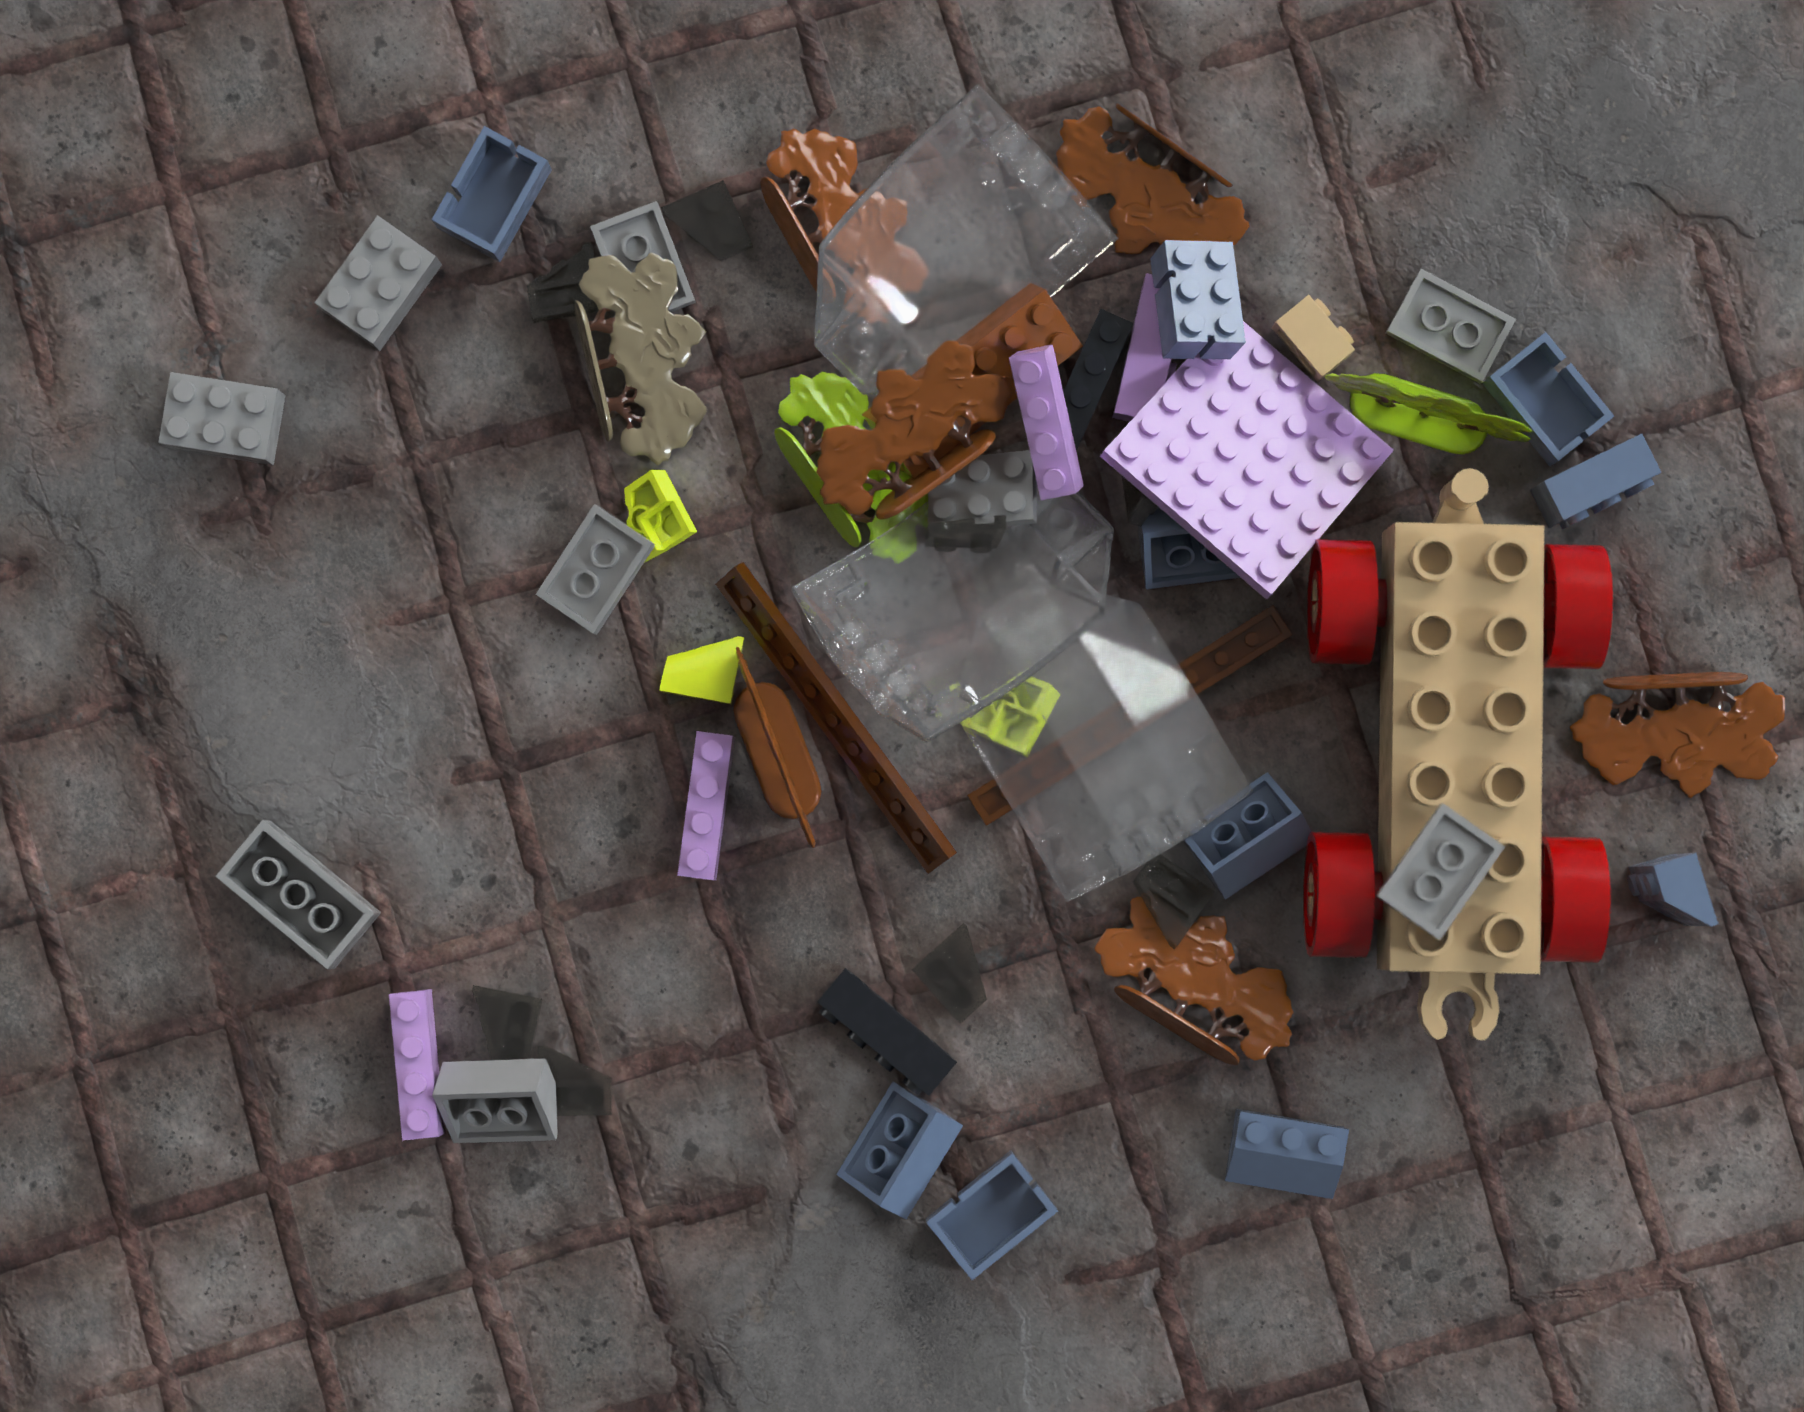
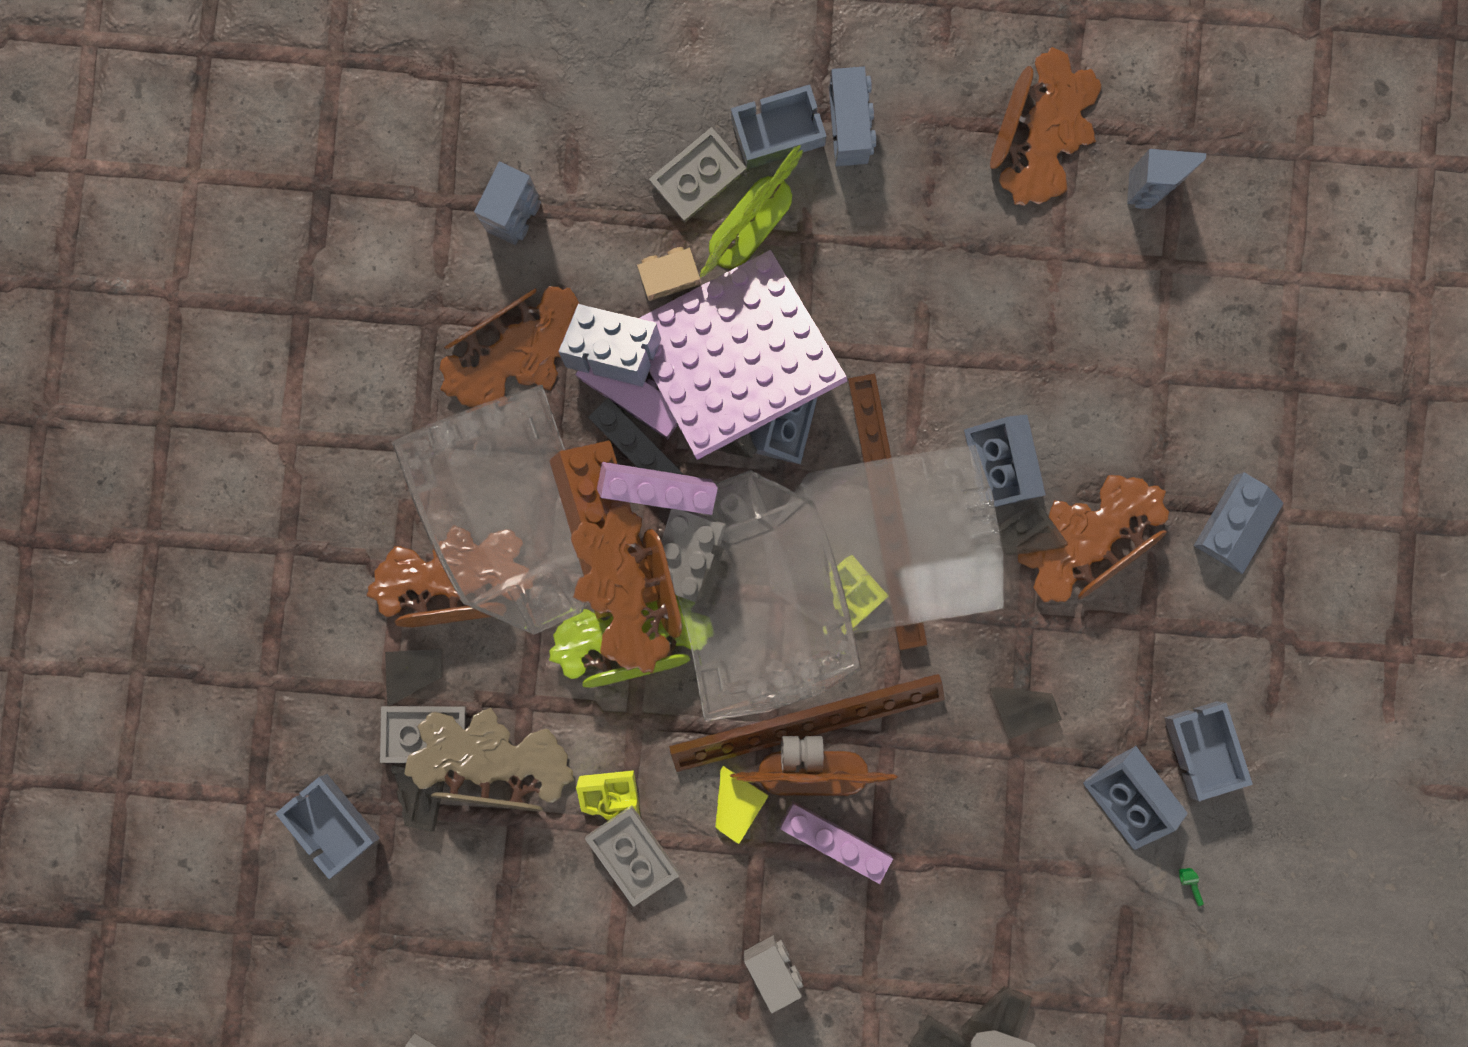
camera: 70 degrees left, 0 degrees up
light grey brick [315,215,442,351] -> none
black brick [817,968,957,1096] -> none
tan piece [1303,468,1613,1040] -> none
light grey plate [1376,803,1505,940] -> none
none -> sand blue piece [474,161,541,246]
none -> light grey brick [744,935,804,1014]
none -> light grey wheel [781,736,824,772]
none -> green hand [1179,868,1204,906]

